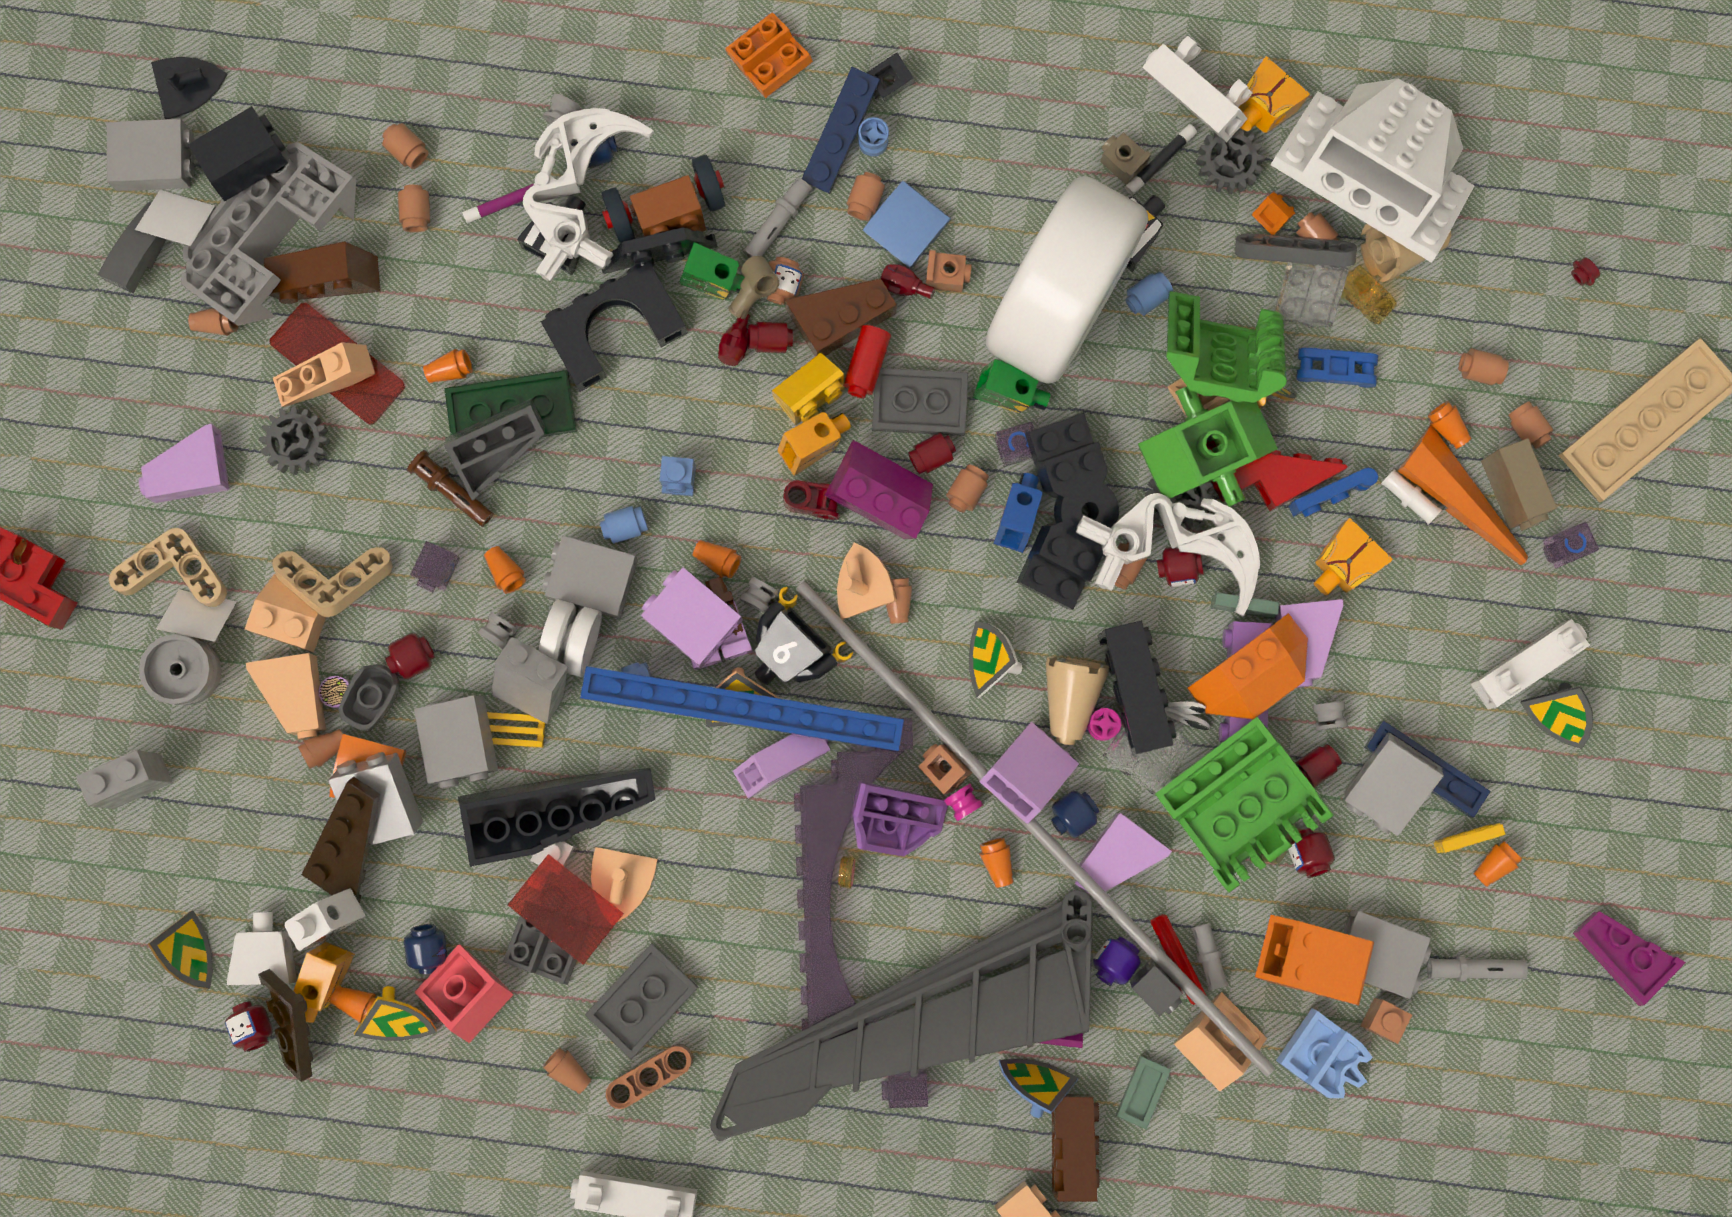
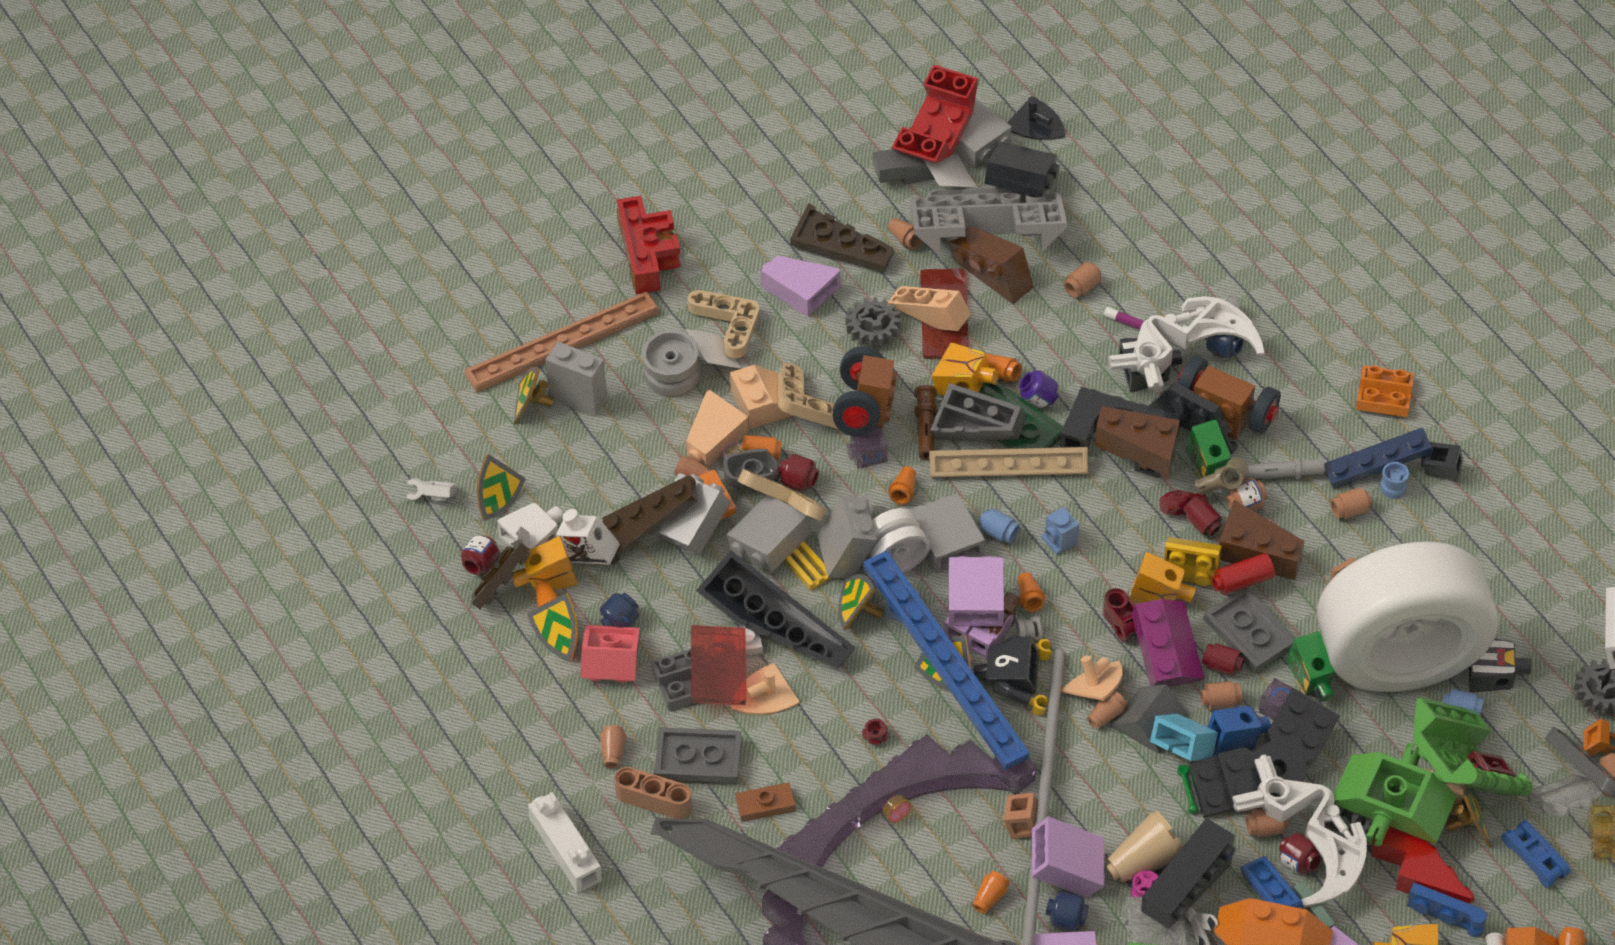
camera: 55 degrees right, 30 degrees down
nougat brick [382,123,429,169] -> none
lavender slope [733,734,830,799] -> none
medium lavender wedge [852,781,948,857] -> none
medium blue slope [863,181,951,268] -> none
dark red piece [881,264,935,299] -> none
dark pink wheel [944,784,984,821] -> none
shield [969,621,1022,698] -> none
dark tan brick [1100,132,1151,185] -> none
black bar [1125,124,1197,195] -> none
none -> white plate [407,478,456,501]
none -> nougat tile [464,291,659,393]
none -> shield [514,367,554,424]
none -> dark orange plate [735,782,796,822]
none -> tan beam [737,469,827,521]
none -> orange cone [741,435,782,460]
none -> dark brown wing [790,203,894,272]
none -> brick [832,346,898,436]
none -> shield [838,574,884,631]
none -> dark red plate [862,719,889,745]
none -> red slope [892,64,978,164]
none -> tan tile [929,447,1088,477]
none -> light orange torso [931,343,999,395]
none -> dark purple head [1019,370,1058,409]
none -> reddish brown wedge [1095,406,1180,480]
none -> dark grey slope [1112,684,1188,753]
none -> medium azure piece [1150,714,1218,761]
none -> green hinge [1177,765,1199,815]
none -> blue tile [1240,856,1304,909]
none -> dark red tile [1467,750,1516,777]

